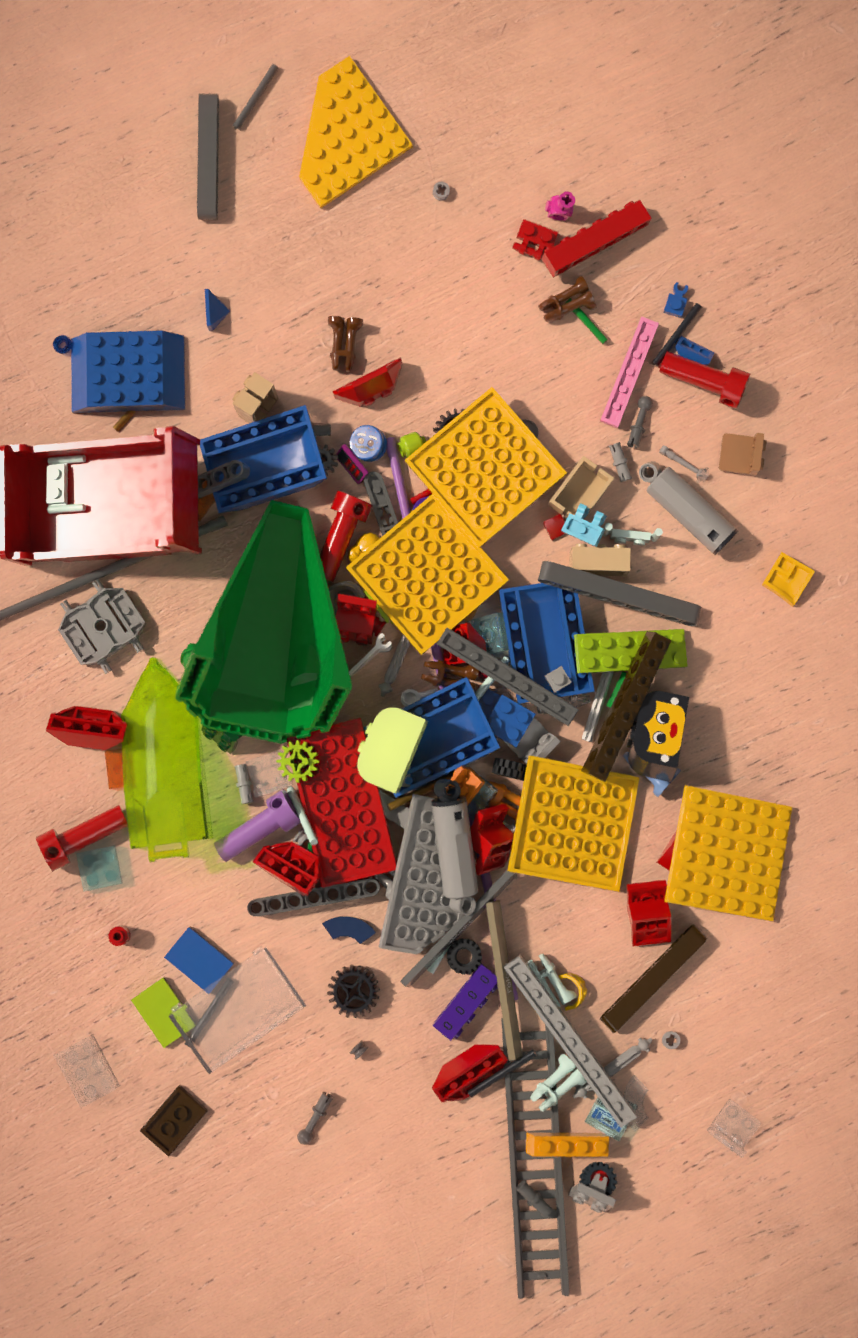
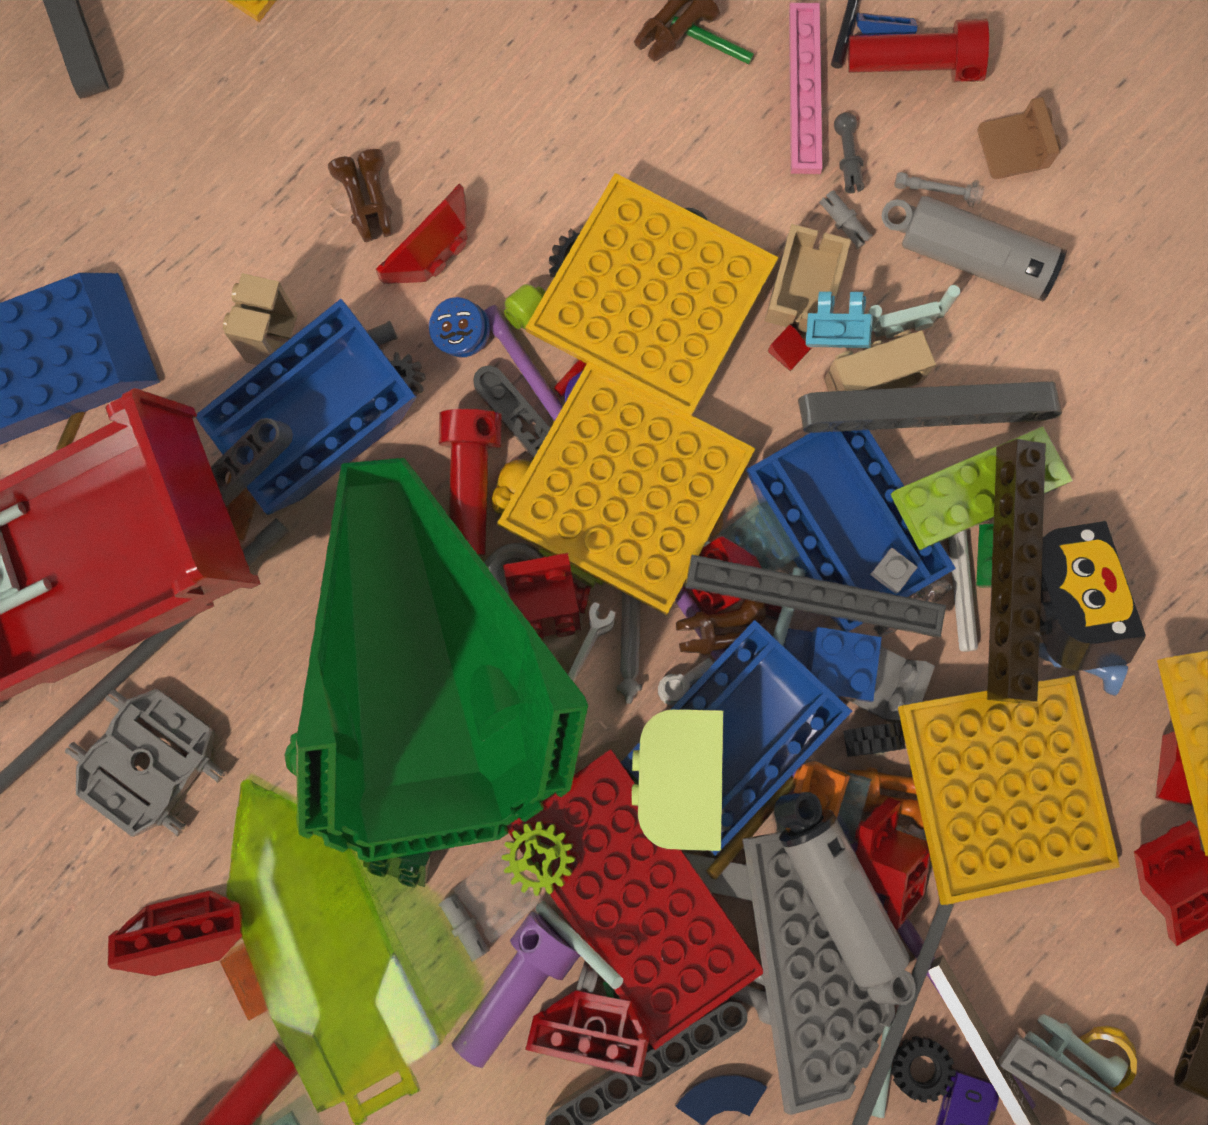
camera: 25 degrees left, 5 degrees down
blue slope [205,289,230,331] -> none
slope [336,444,368,484] -> none
yellow plate [762,552,815,607] -> none

